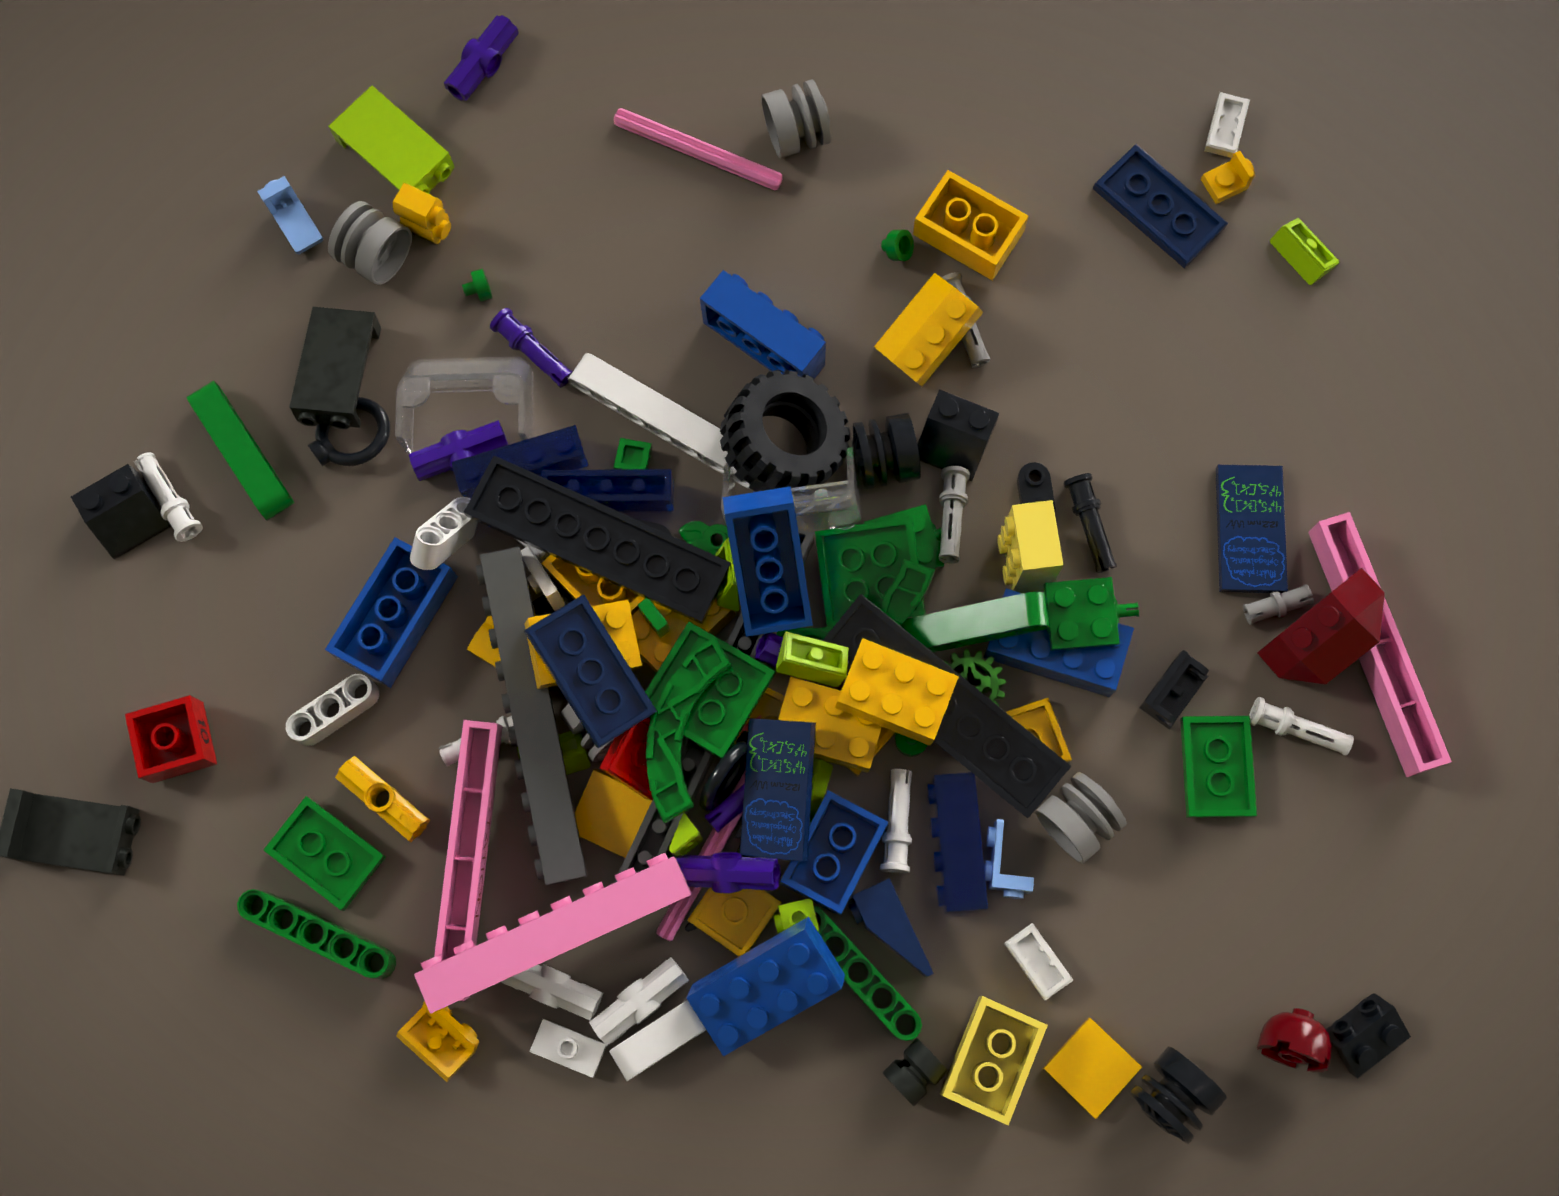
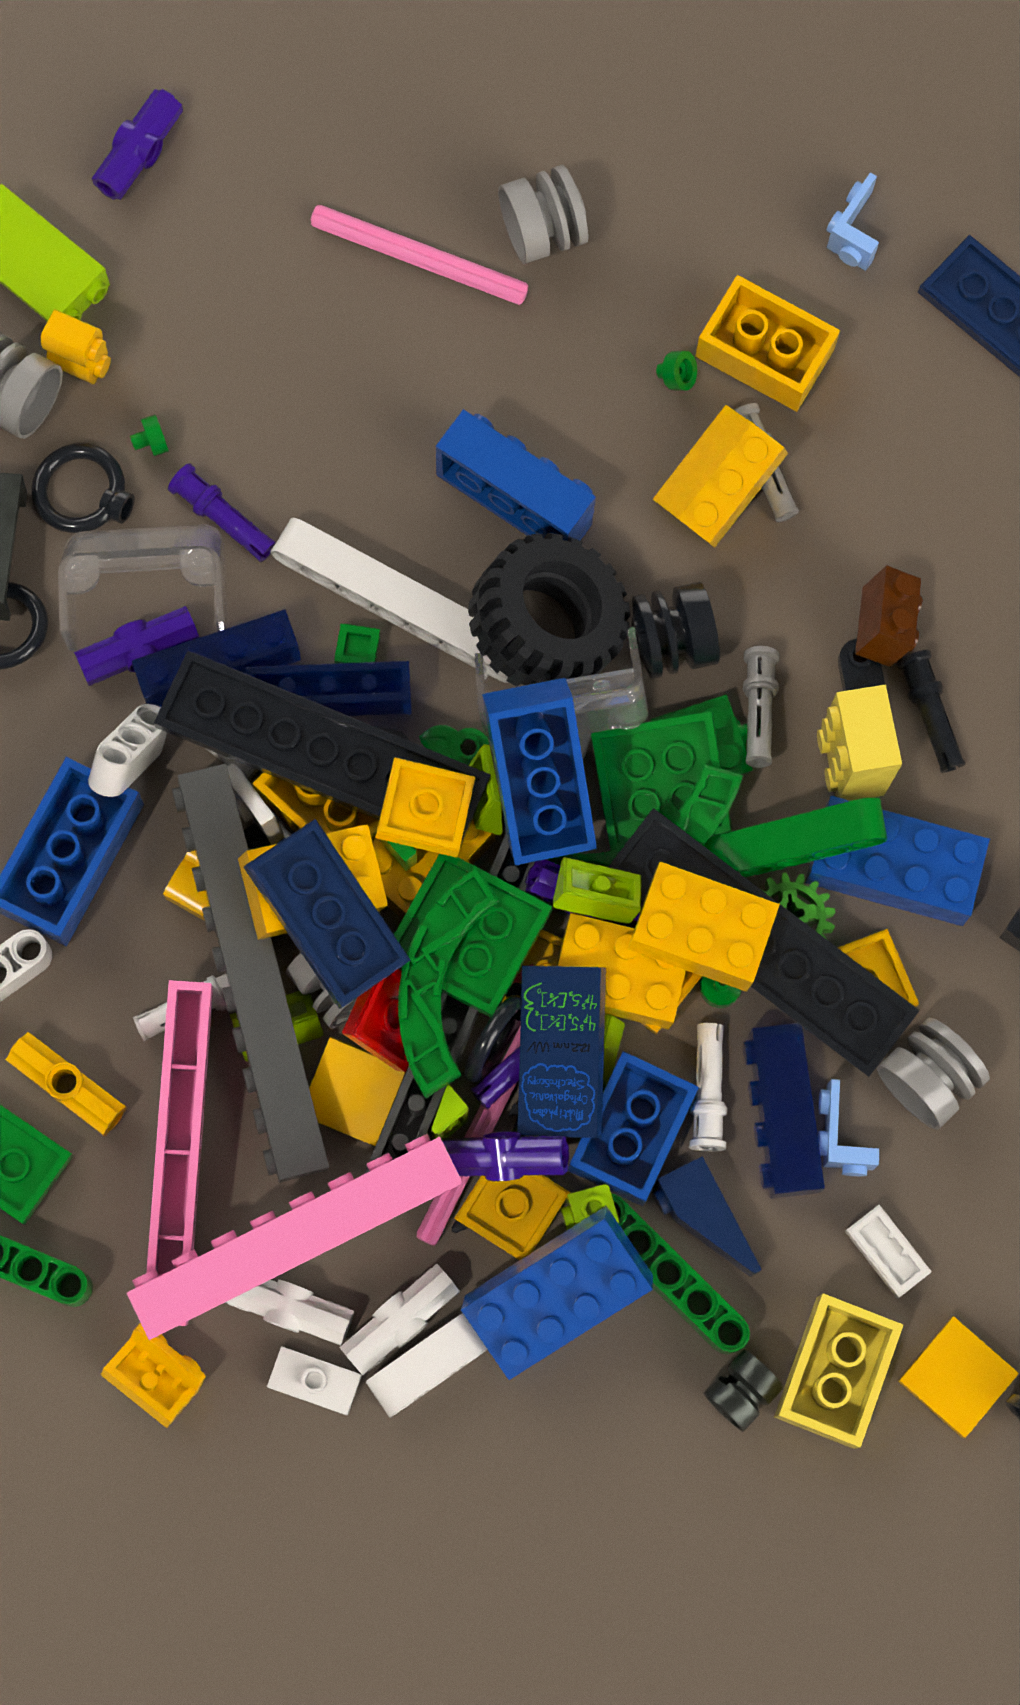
camera: 10 degrees left, 0 degrees up
black slope [917,389,999,481] -> none
green plate [1043,577,1139,651] -> none
none -> black piece [32,443,135,533]
none -> yellow tile [375,757,475,858]
none -> light blue bracket [826,172,879,271]
none -> reddish brown brick [855,565,923,667]

